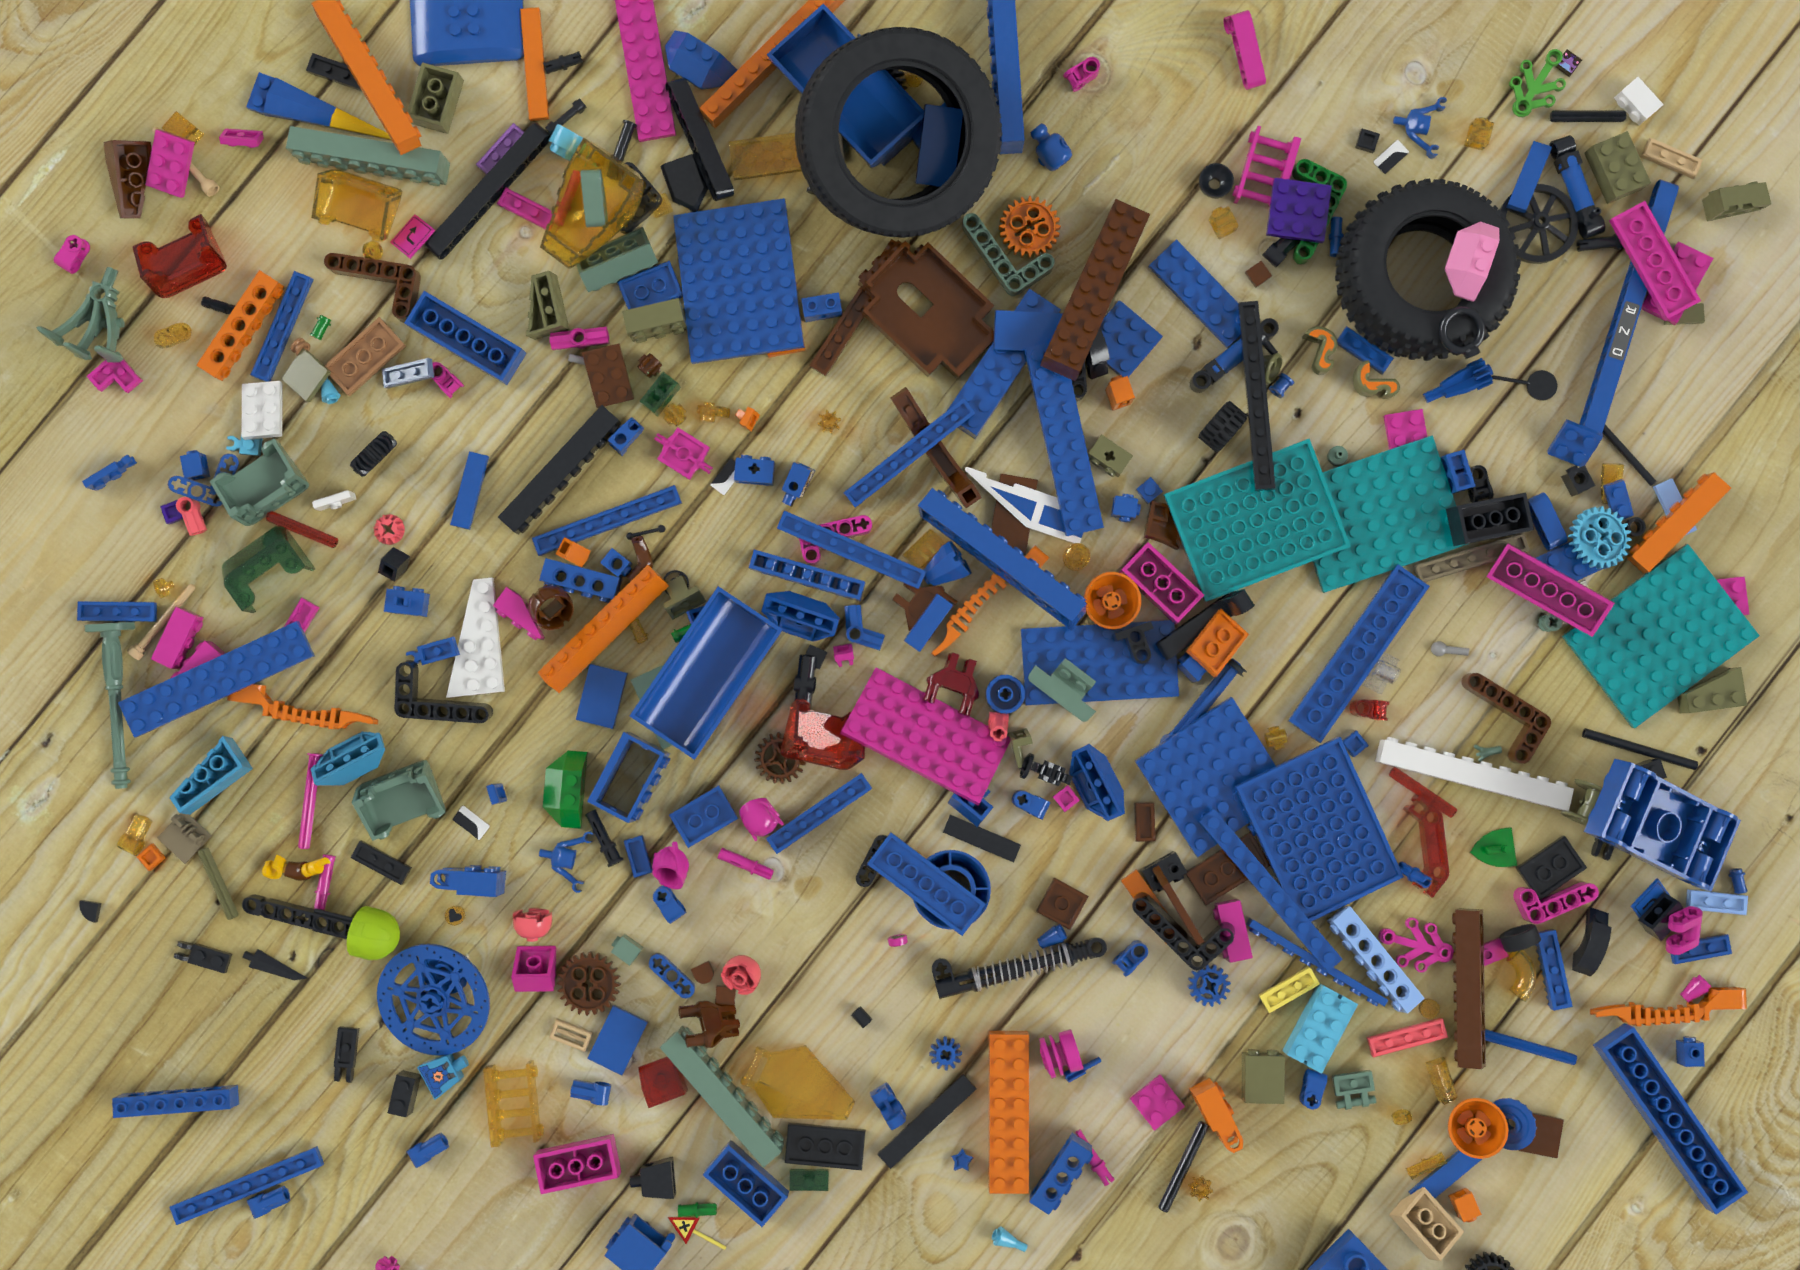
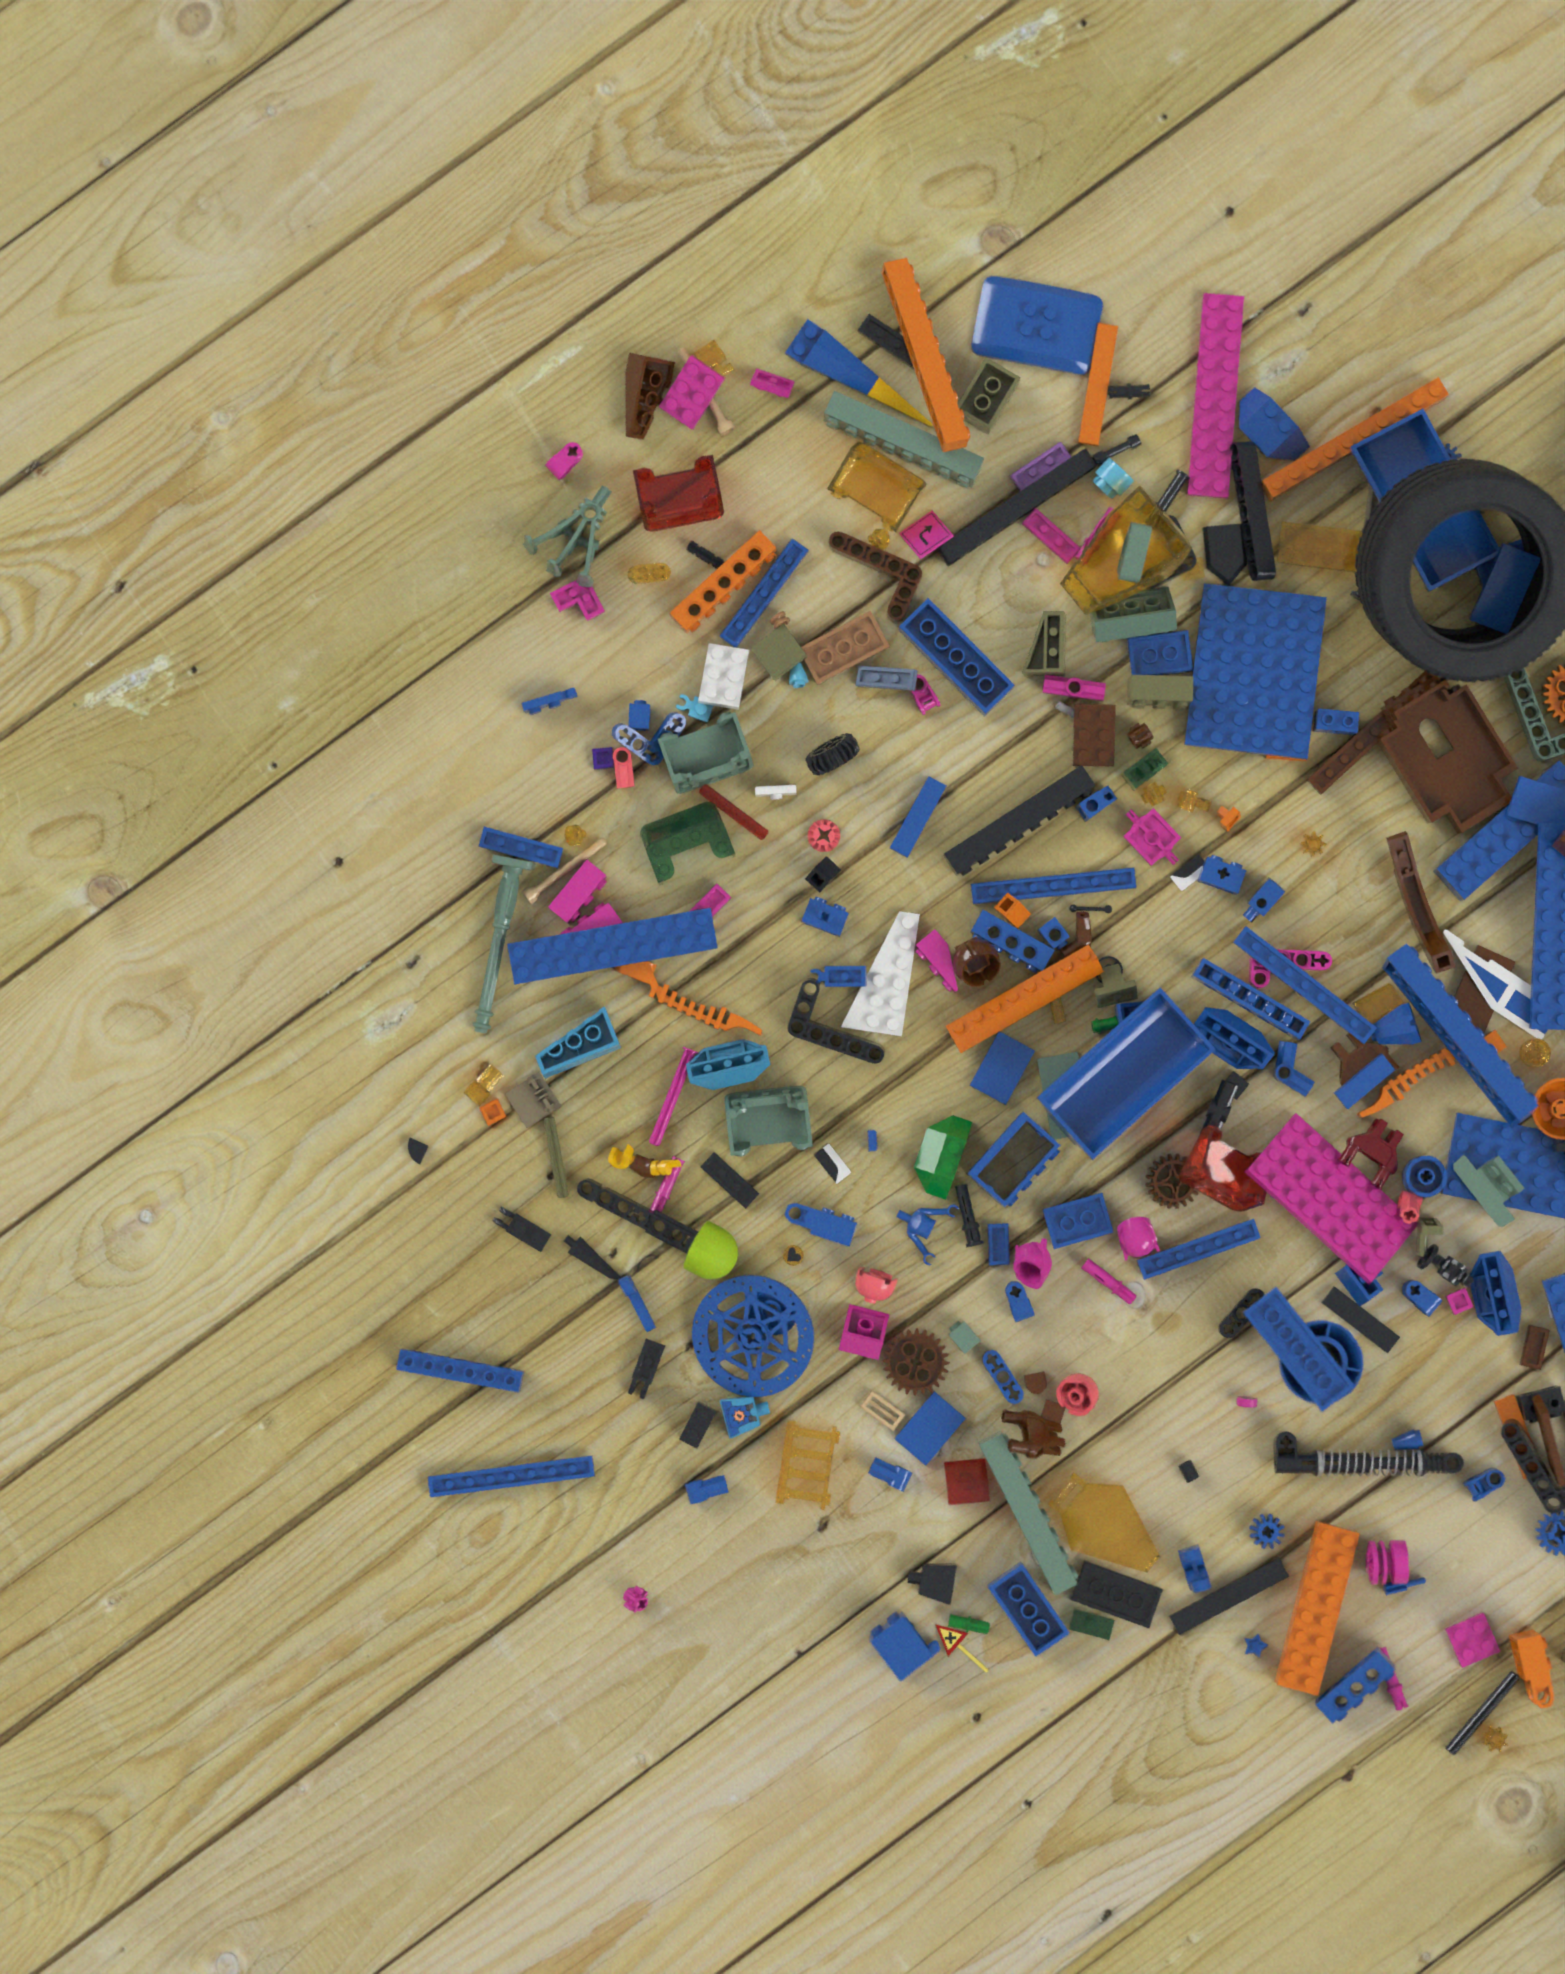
camera: 15 degrees right, 0 degrees up
blue piece [247,1186,290,1219] -> none
green pin [310,315,331,340] -> none
dark pink brick [533,1134,622,1194] -> none
dark pink tile [833,643,854,667] -> none
blue plate [844,398,976,508] -> none
medium azure cone [992,1226,1028,1252] -> none
reddish brown tile [1036,877,1089,930] -> none
none -> blue beam [618,1275,656,1332]

